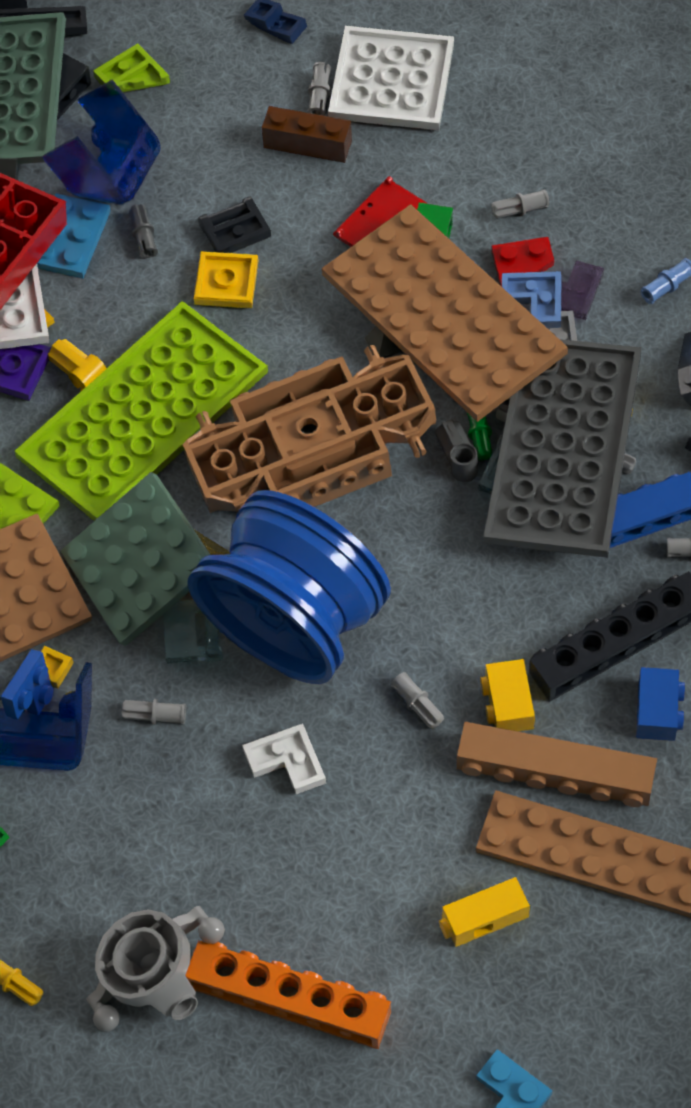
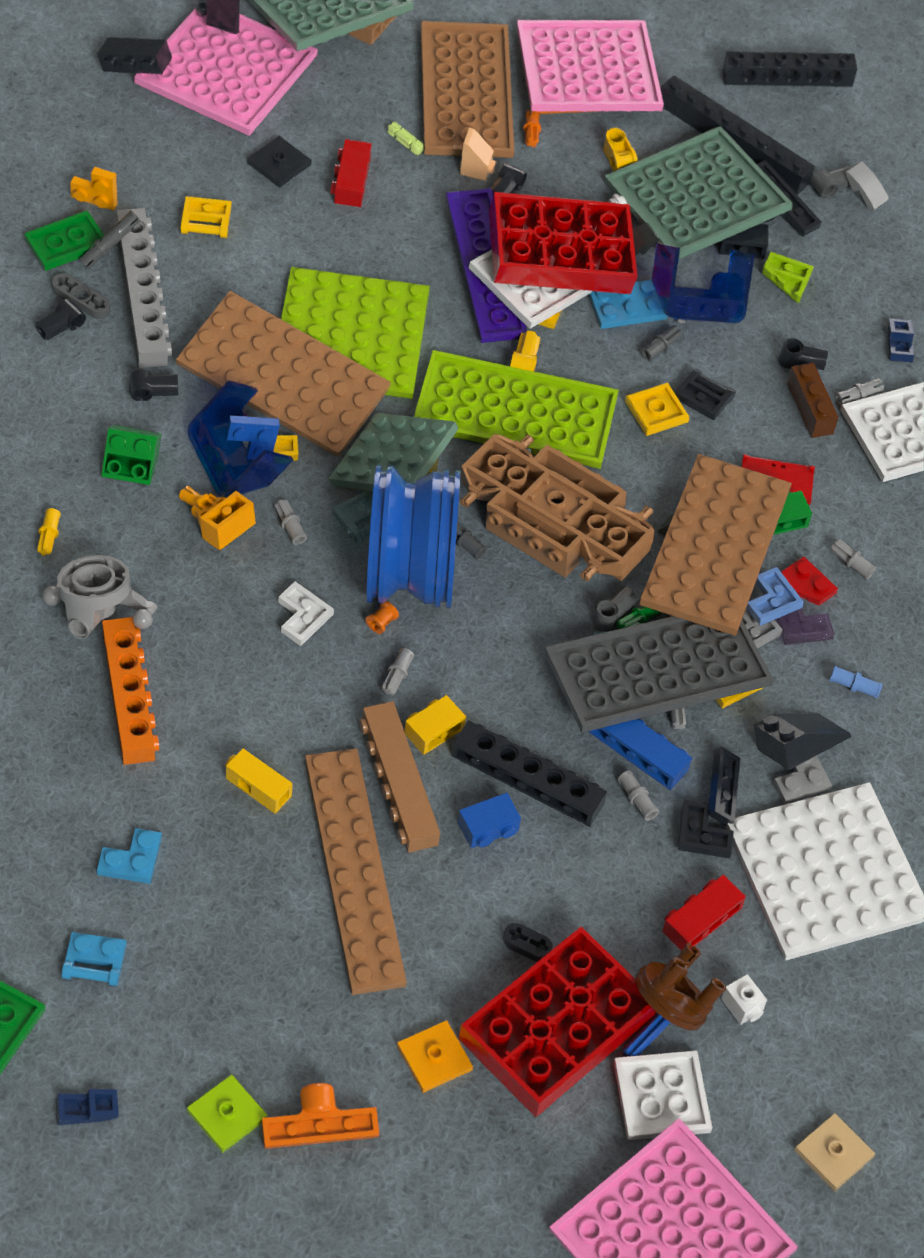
camera: 50 degrees right, 5 degrees down
none -> light orange brick [179,486,256,550]
none -> orange bush [365,601,399,634]
none -> black piece [778,338,828,370]

